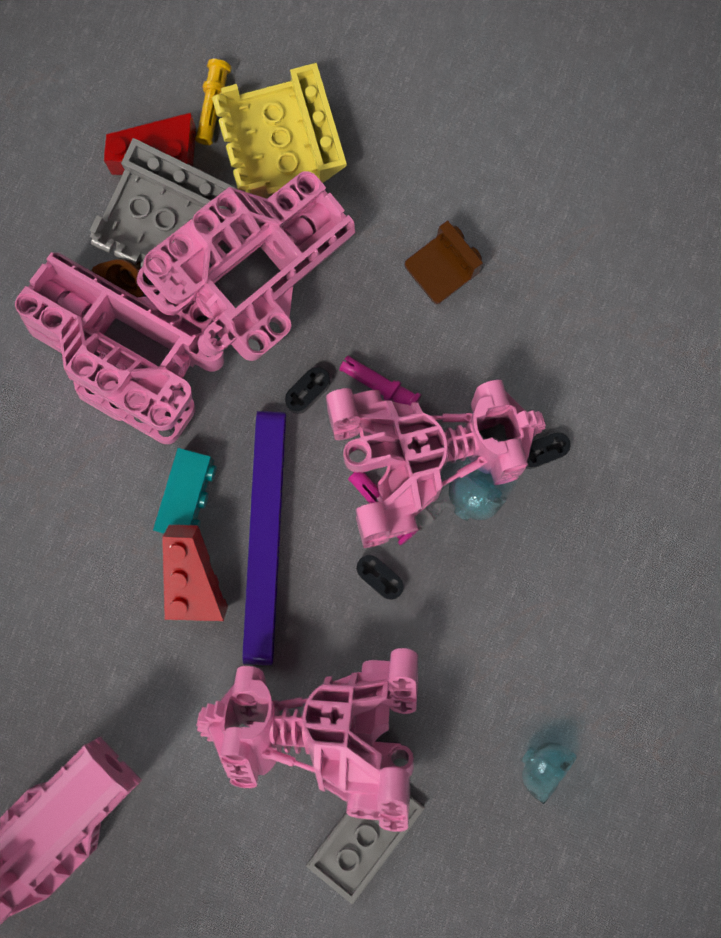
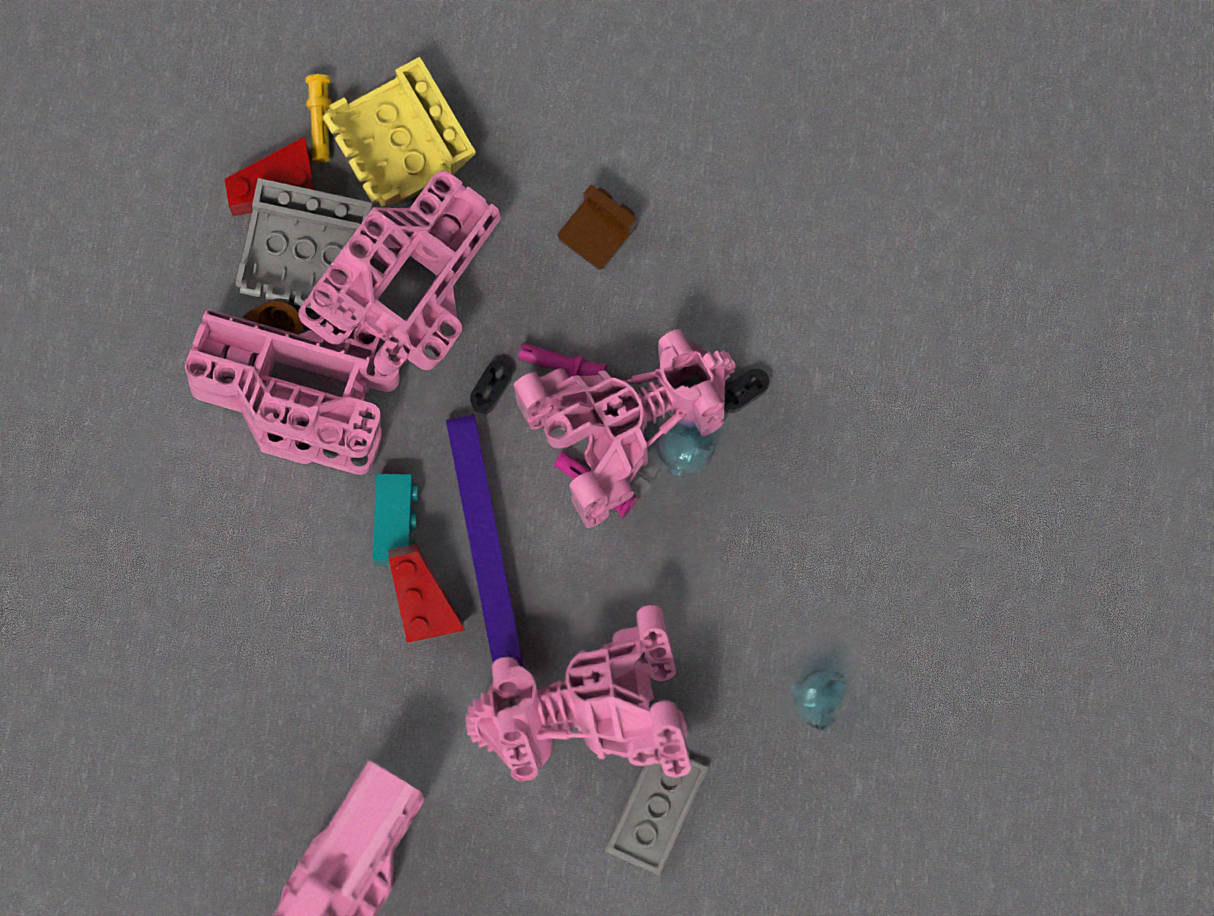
camera: 10 degrees left, 5 degrees down
black beam [356,555,404,600] -> none

